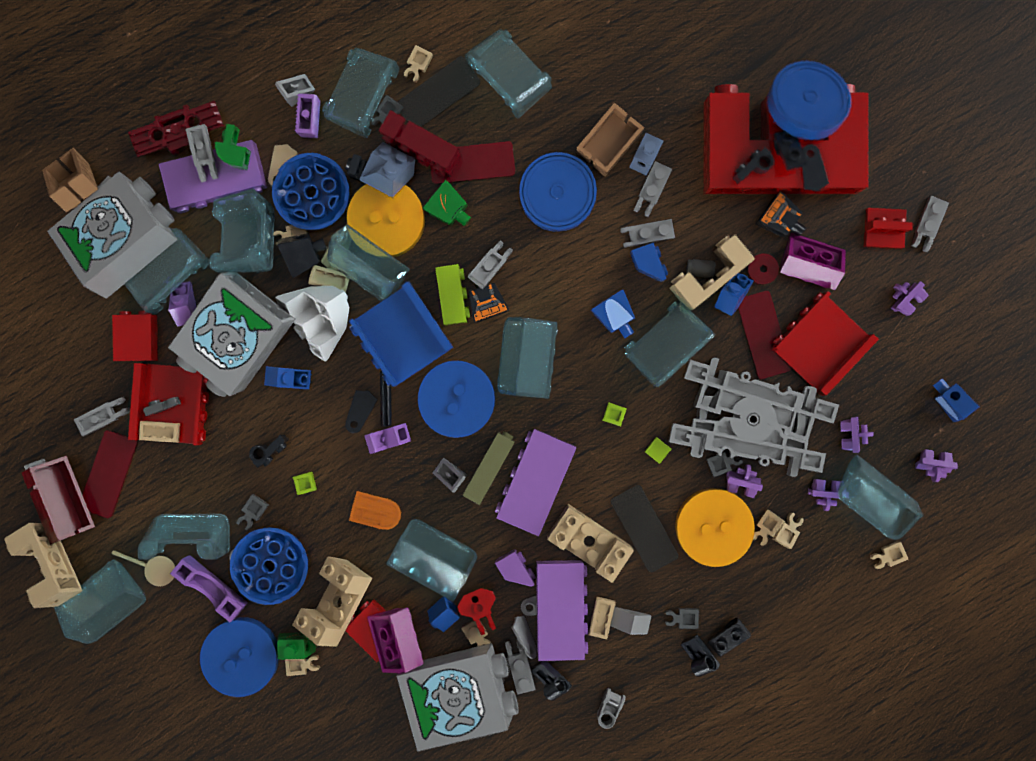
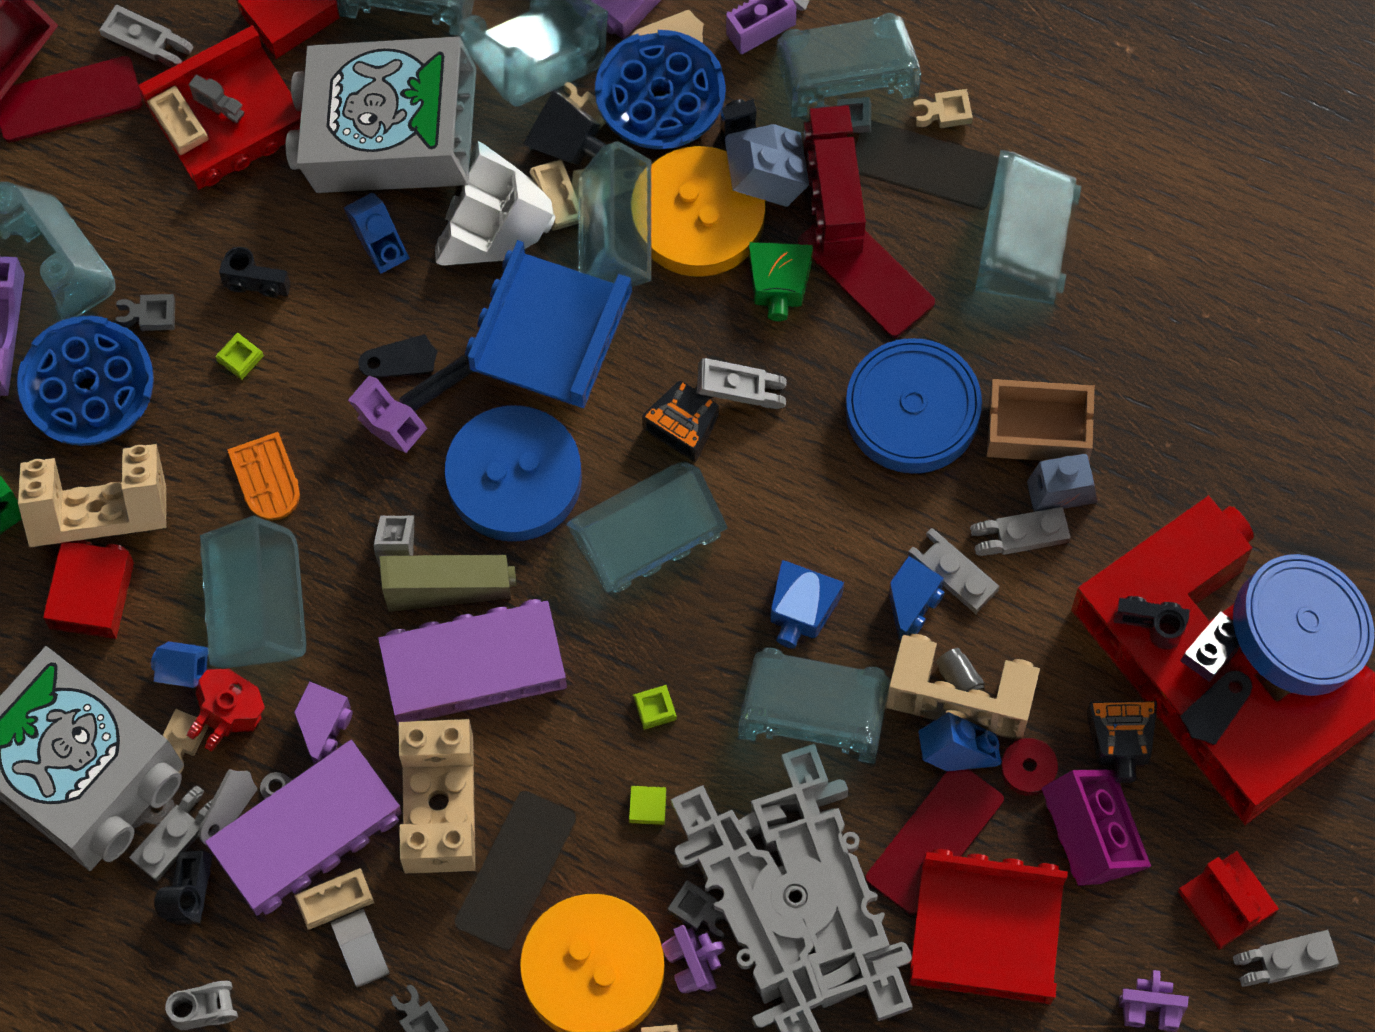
camera: 60 degrees right, 20 degrees down
medium lavender slope [168,281,196,327] -> none
magenta slope [367,607,423,673] -> none
lime brick [435,264,470,326] -> none

